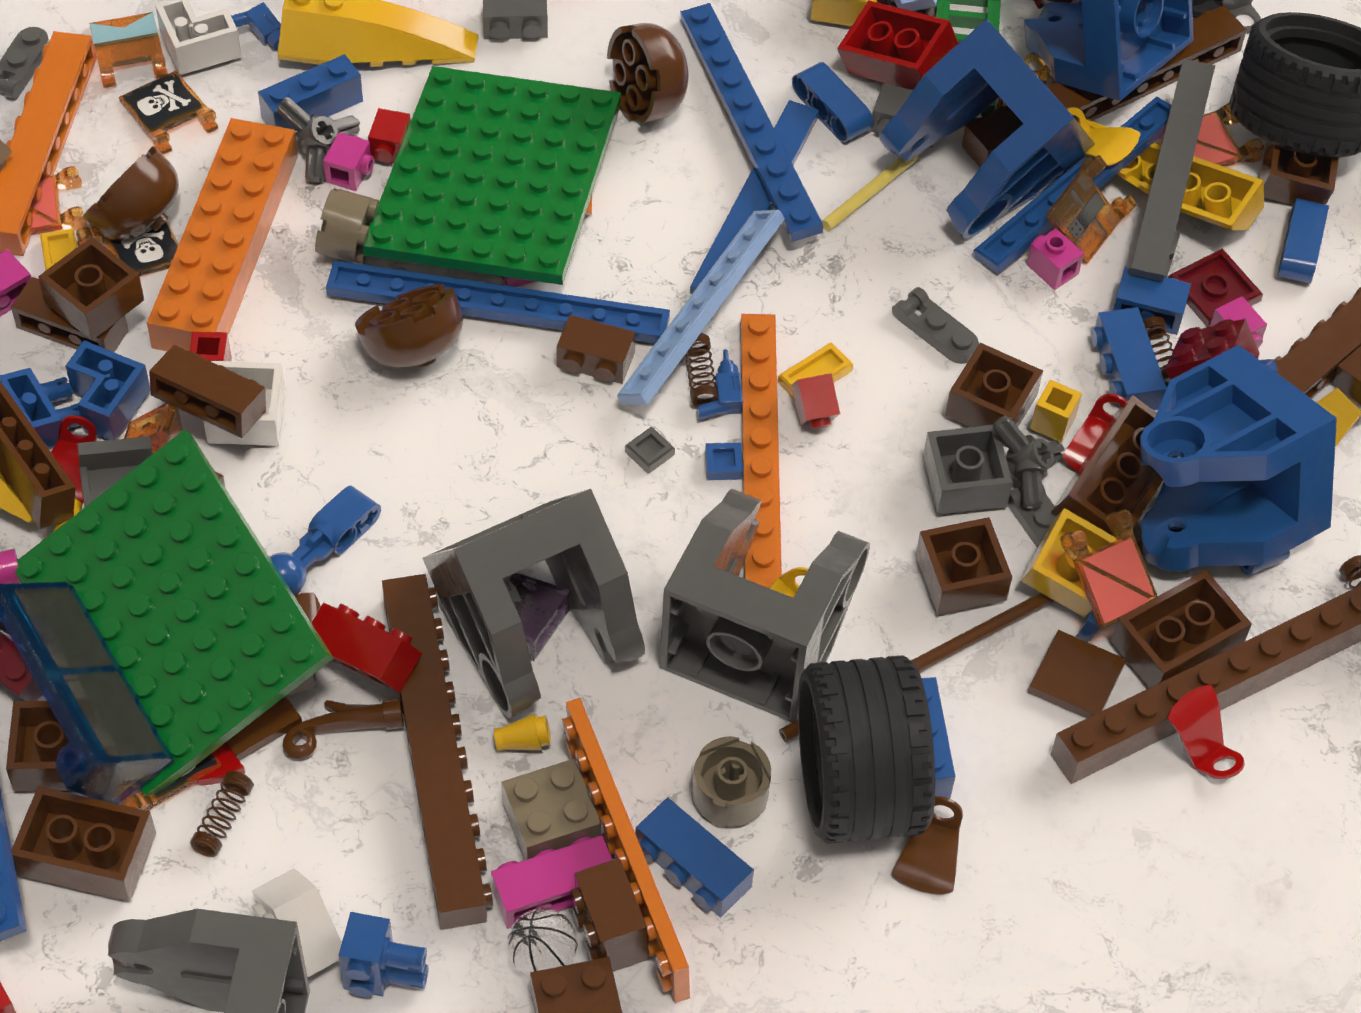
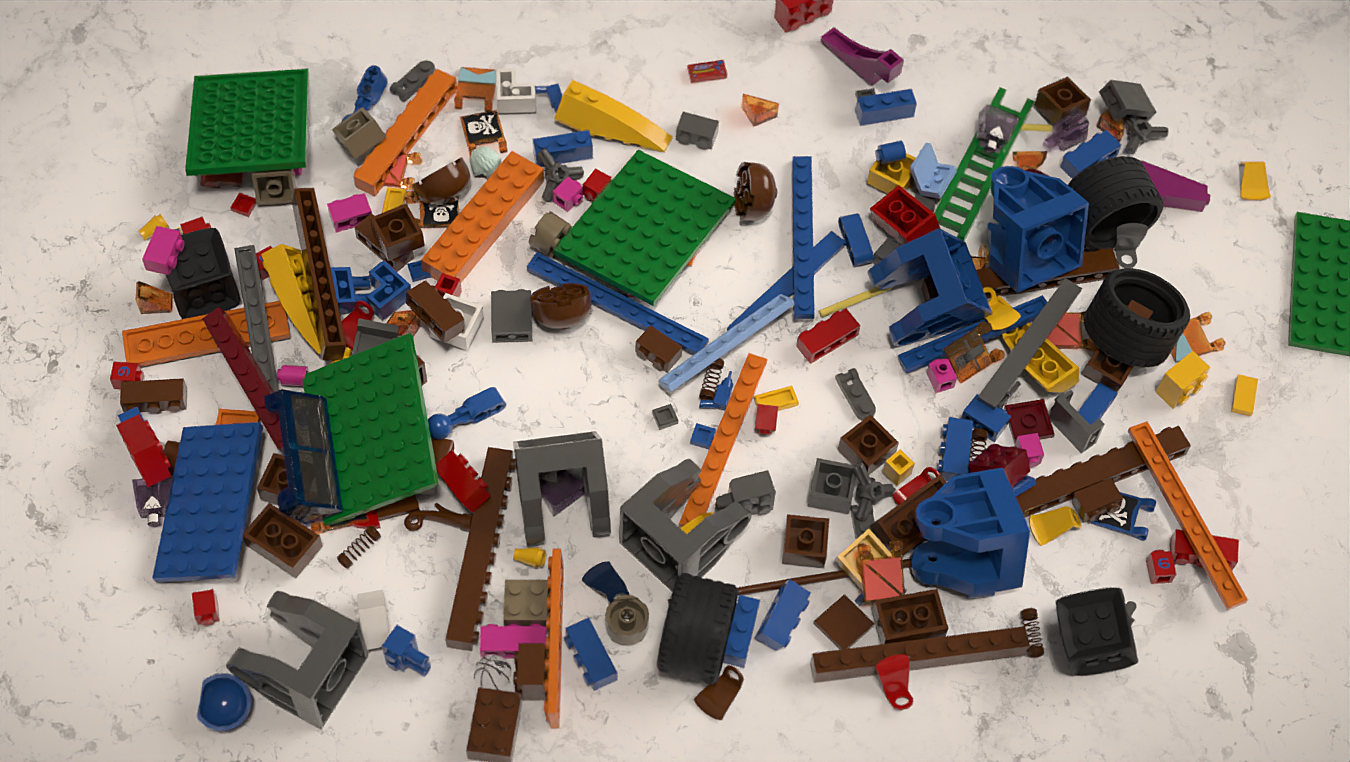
camera: 20 degrees right, 5 degrees up
none -> blue tile [407,260,431,282]
none -> light aqua hair [470,146,501,179]
none -> dark grey panel [491,289,533,343]
none -> dark blue piece [582,561,630,604]
none -> dark grey hinge [715,470,776,515]
none -> blue brick [754,579,811,651]
none -> red brick [796,308,861,364]
none -> dark grey panel [1049,390,1105,454]

